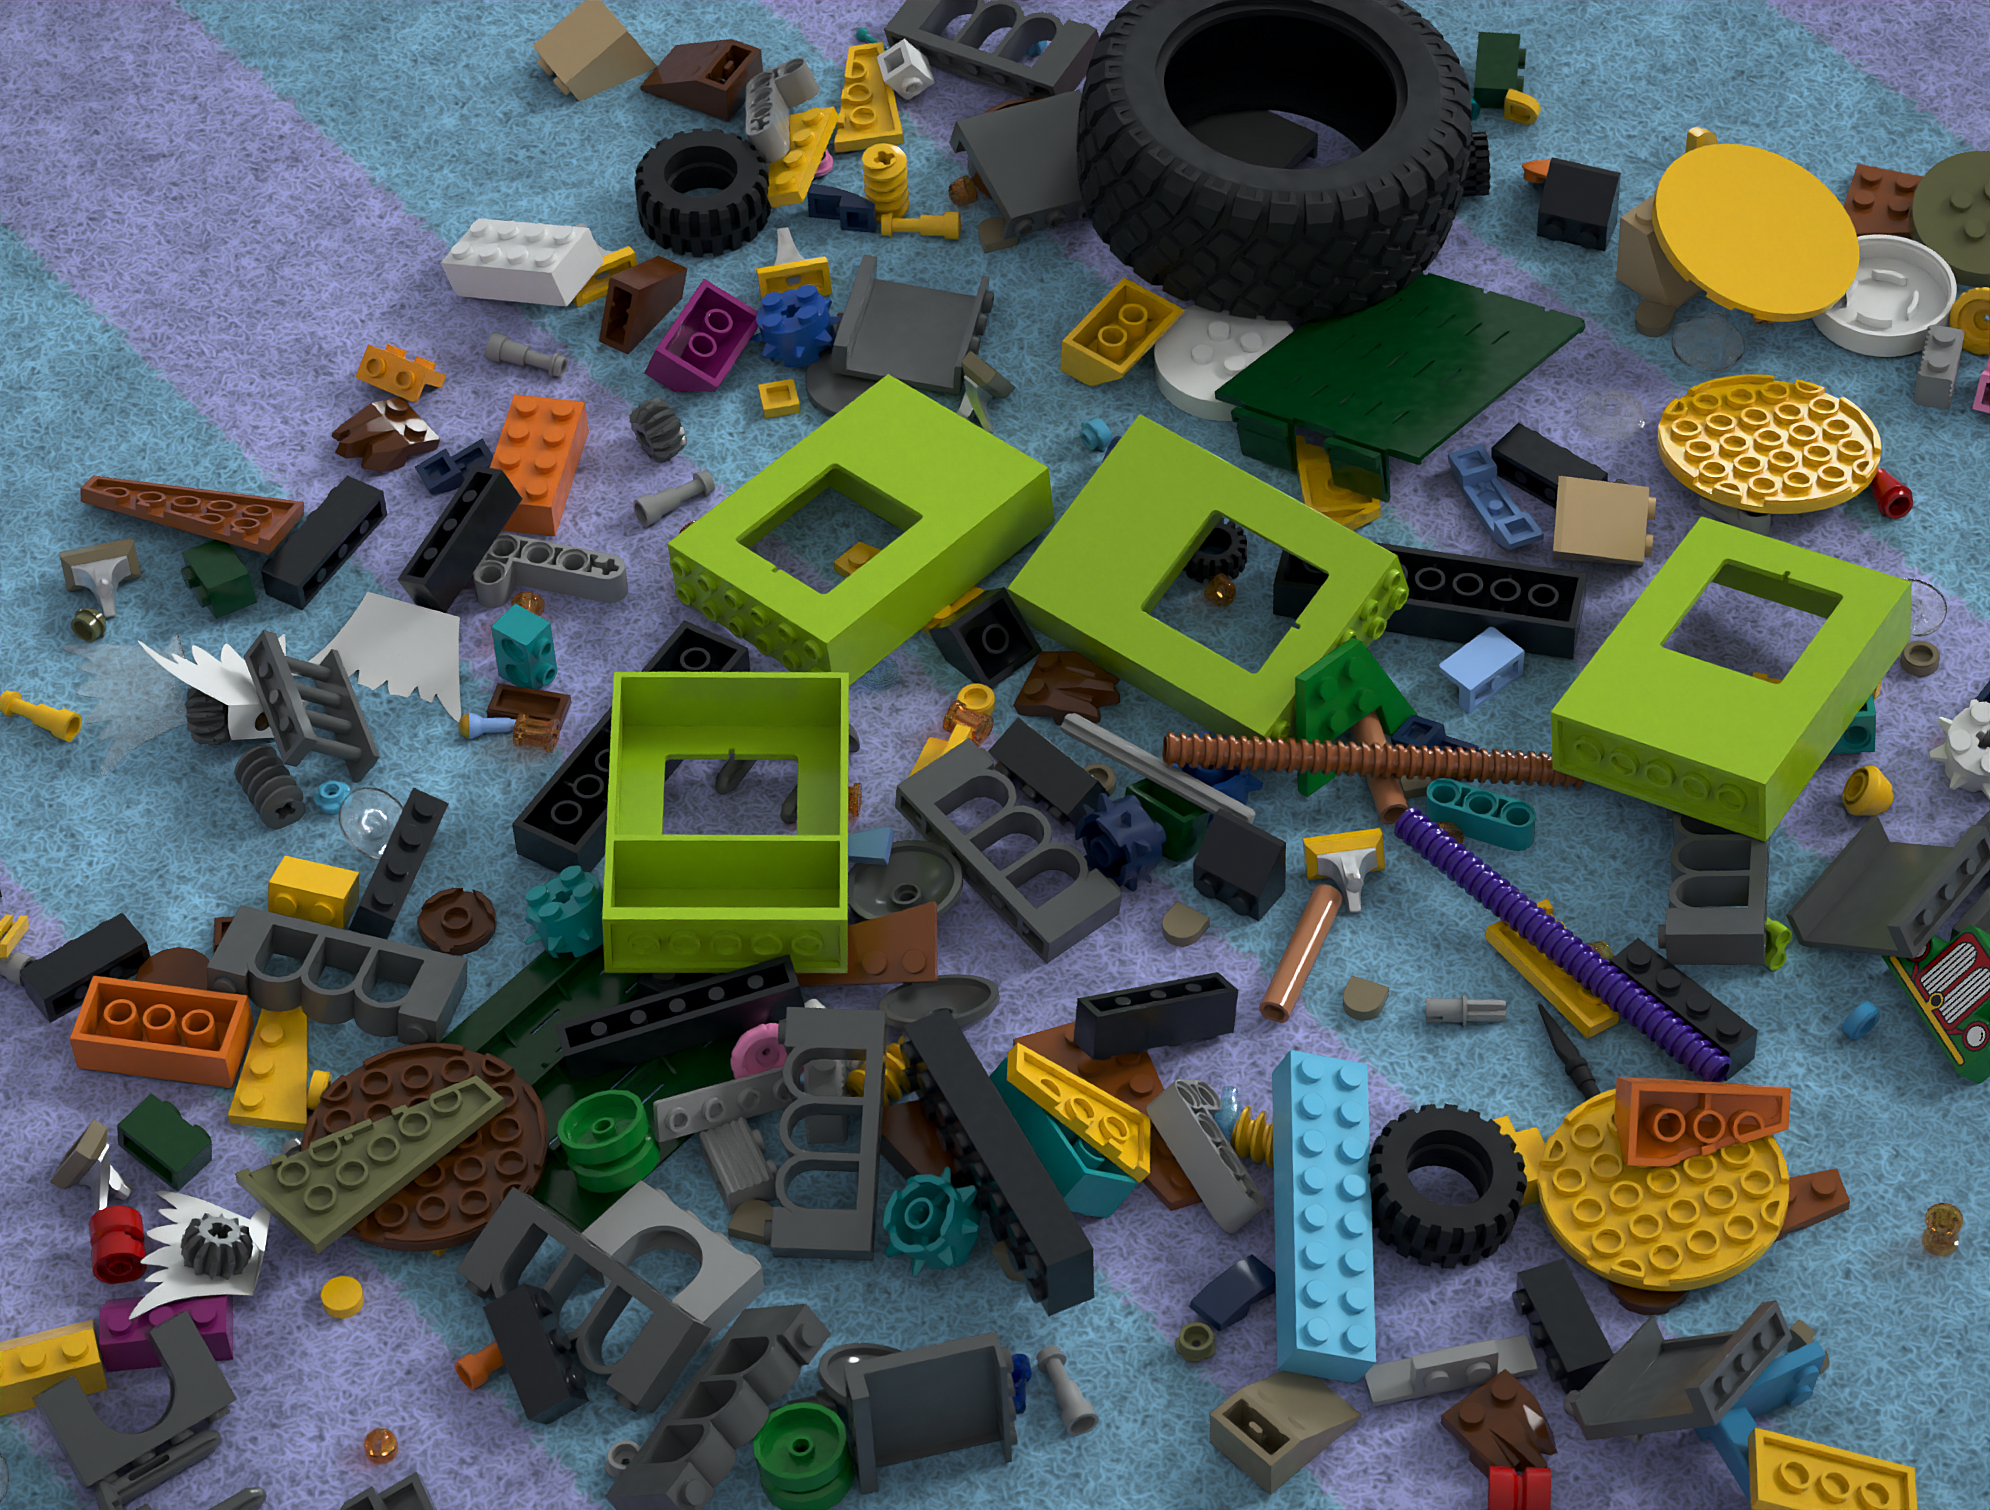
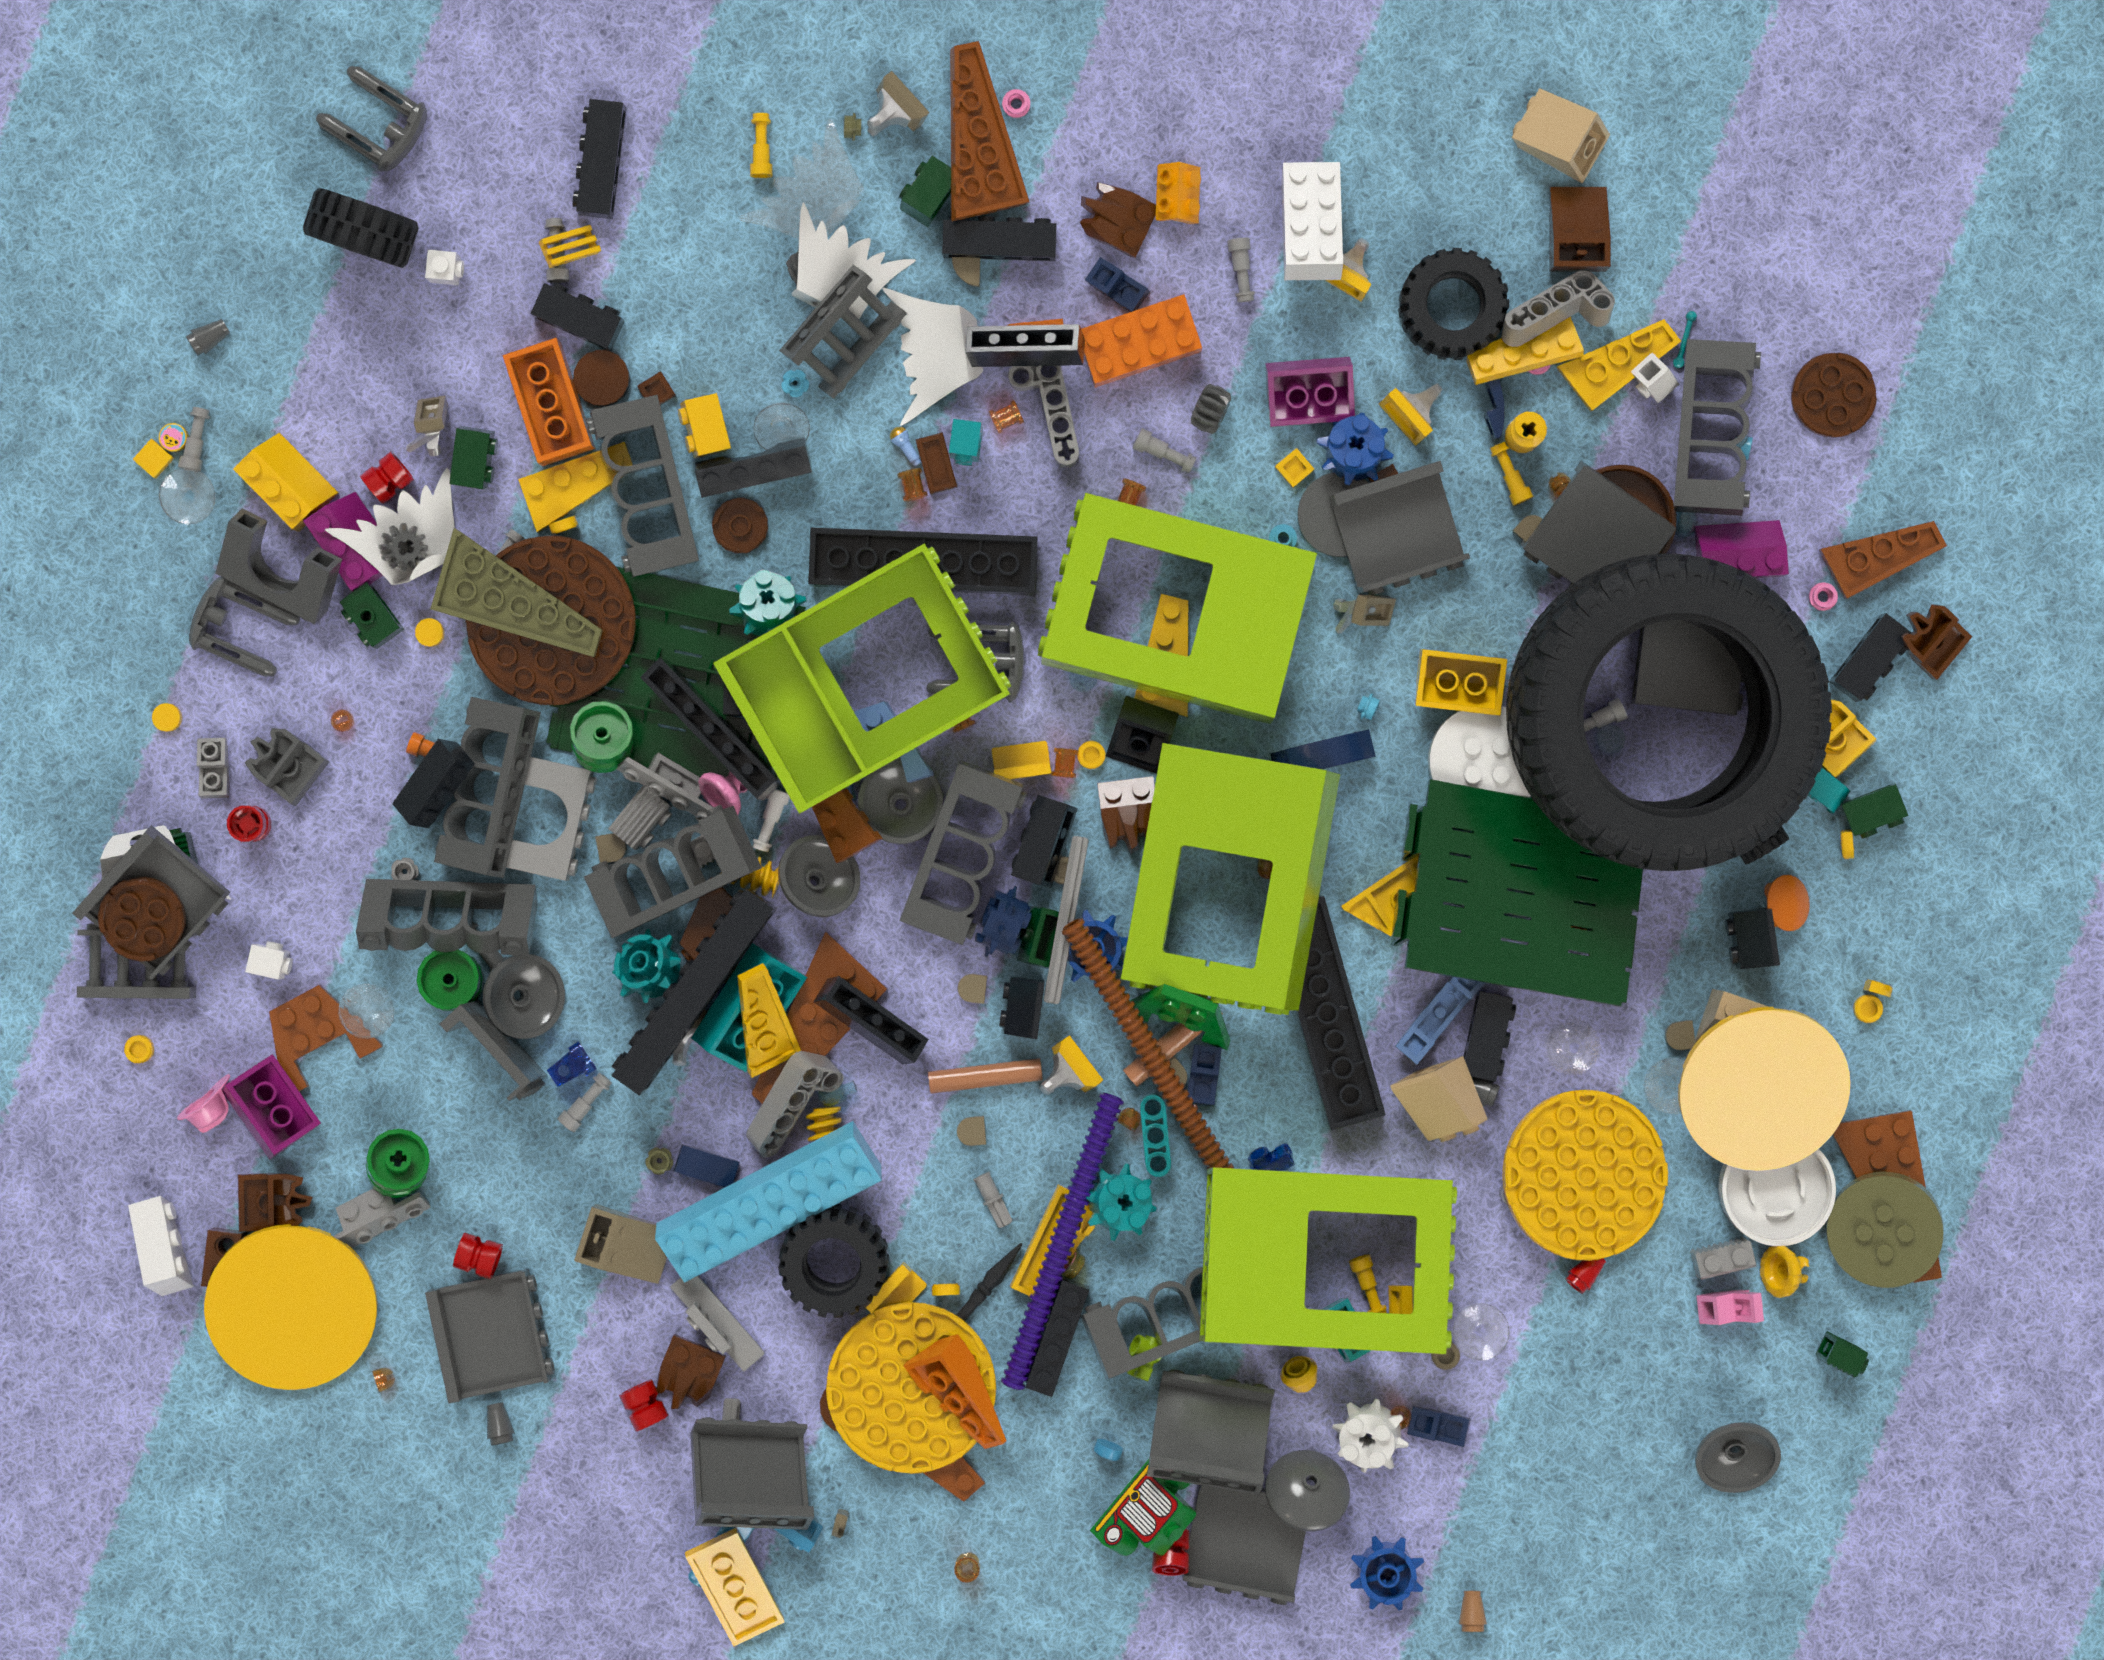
camera: 65 degrees right, 40 degrees up
dark grey piece [234,745,306,830] -> none
reddish brown slope [599,256,688,355] -> none
light blue panel [1439,627,1525,714] -> none
black brick [1512,1258,1614,1395] -> none
none -> dark green brick [339,582,404,649]
none -> yellow tile [932,1283,960,1296]
none -> dark tan tile [952,257,980,287]
none -> bright pink plate [1002,89,1030,118]
none -> teal brick [1086,1163,1157,1241]

